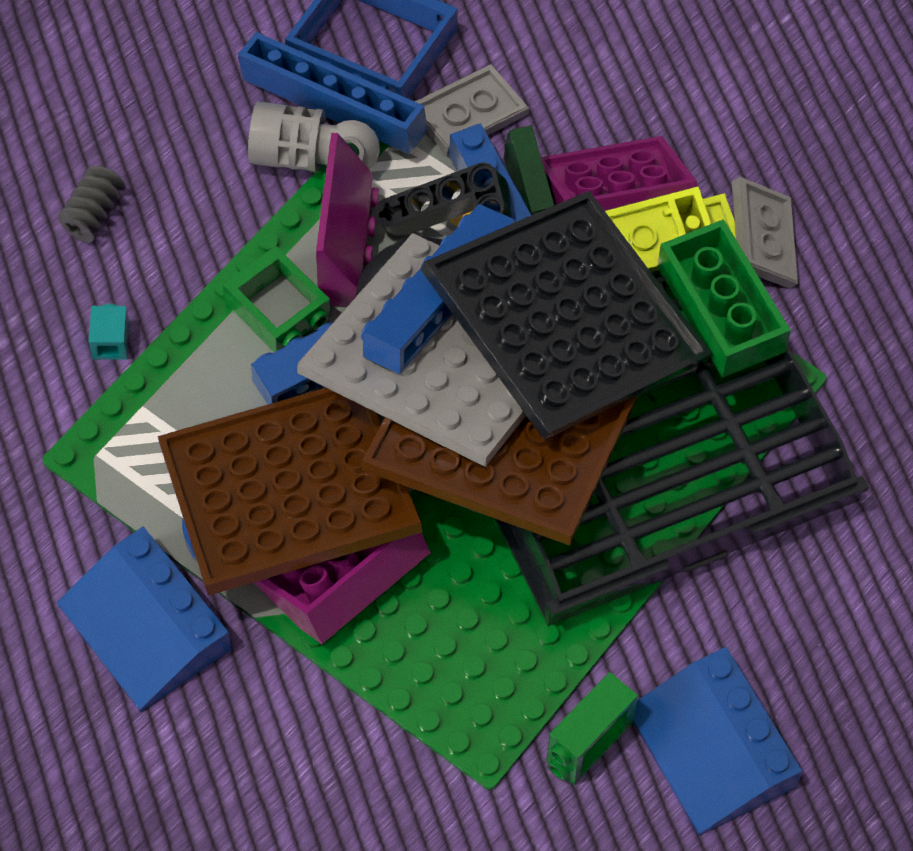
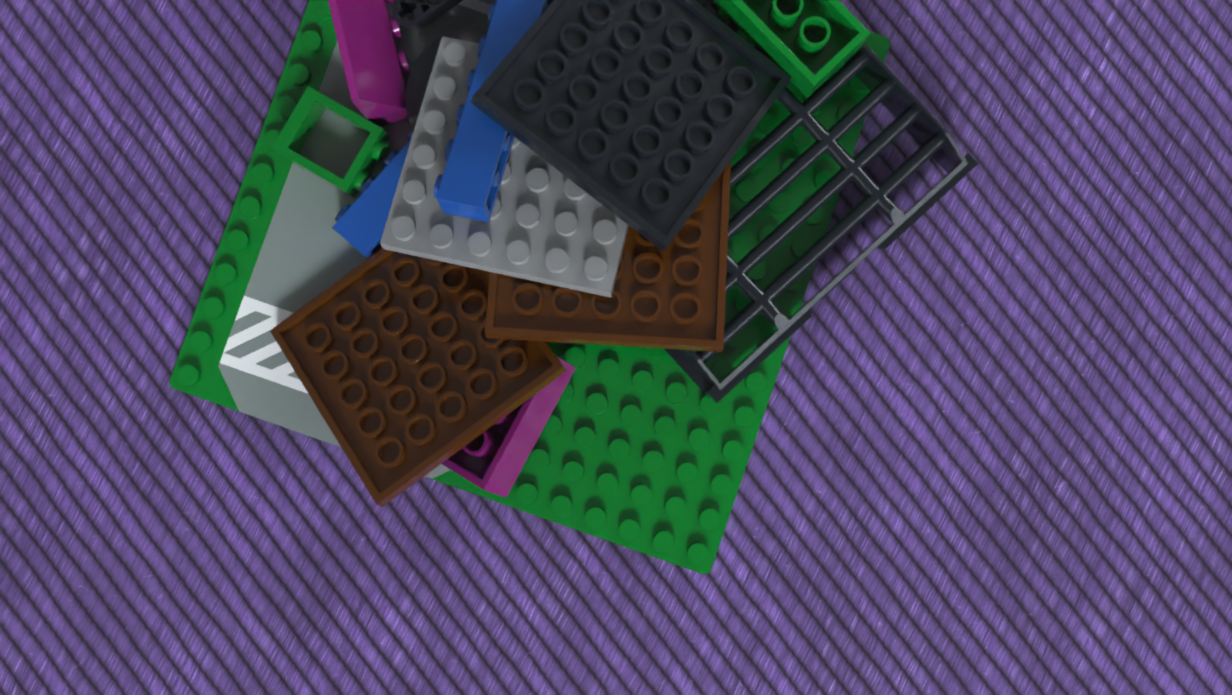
camera: 15 degrees left, 25 degrees up
blue slope [57,526,231,712] -> none
dark grey piece [58,166,126,243] -> none
teal brick [89,304,129,360] -> none
green window [546,672,638,785] -> none
blue slope [633,647,802,836] -> none

